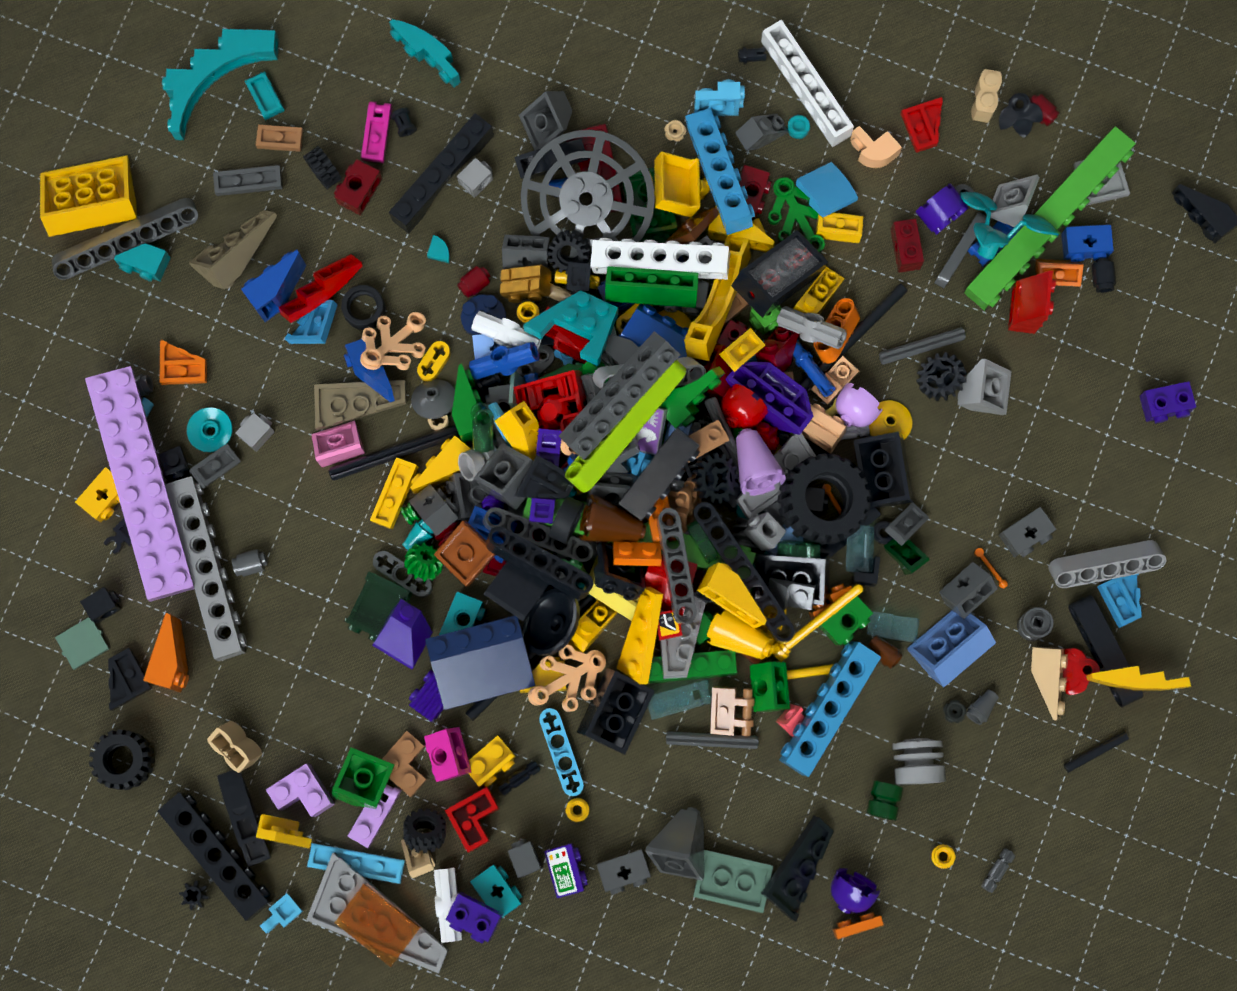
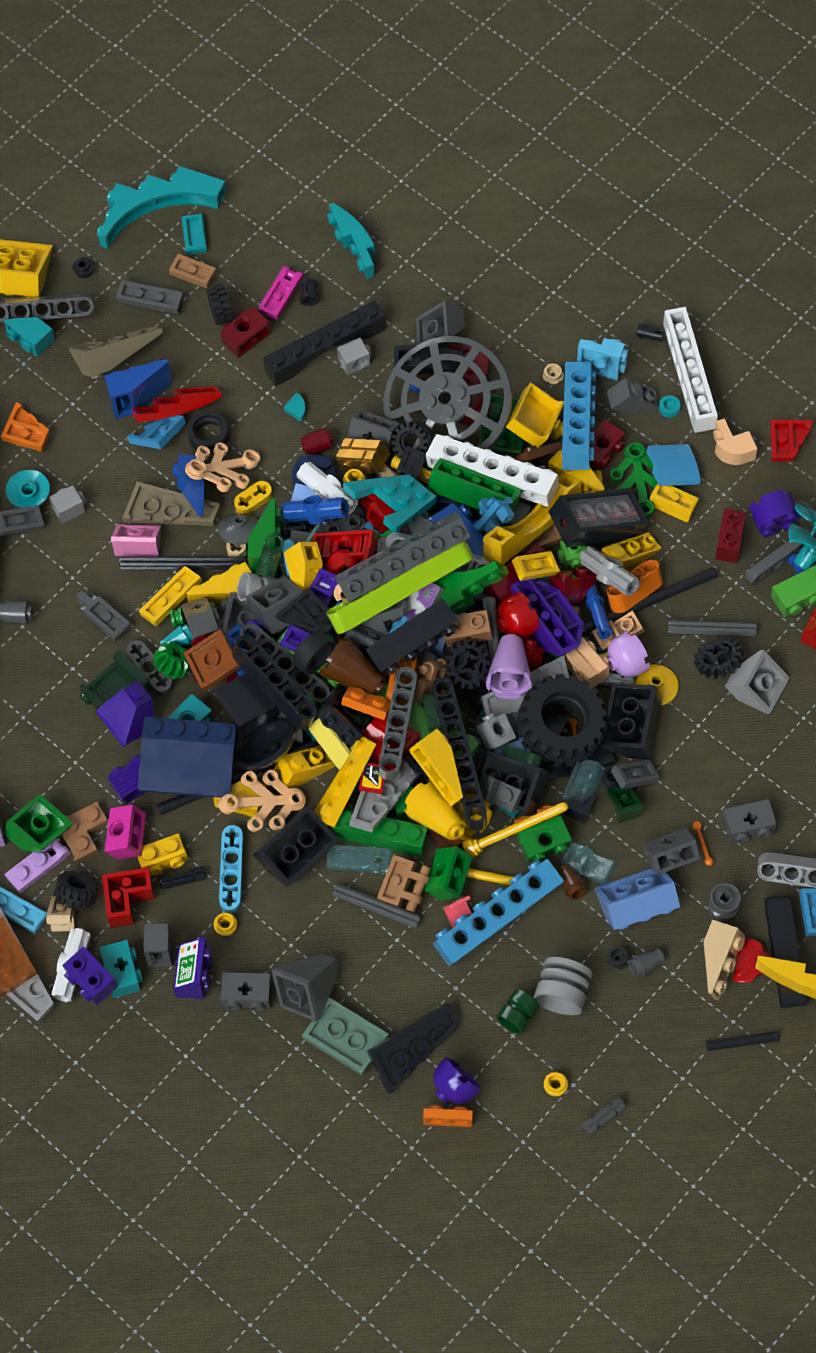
camera: 20 degrees right, 15 degrees down
none -> black plate [73,258,94,278]
none -> dark grey hinge [76,590,131,642]
none -> dark azure hips [474,497,515,533]

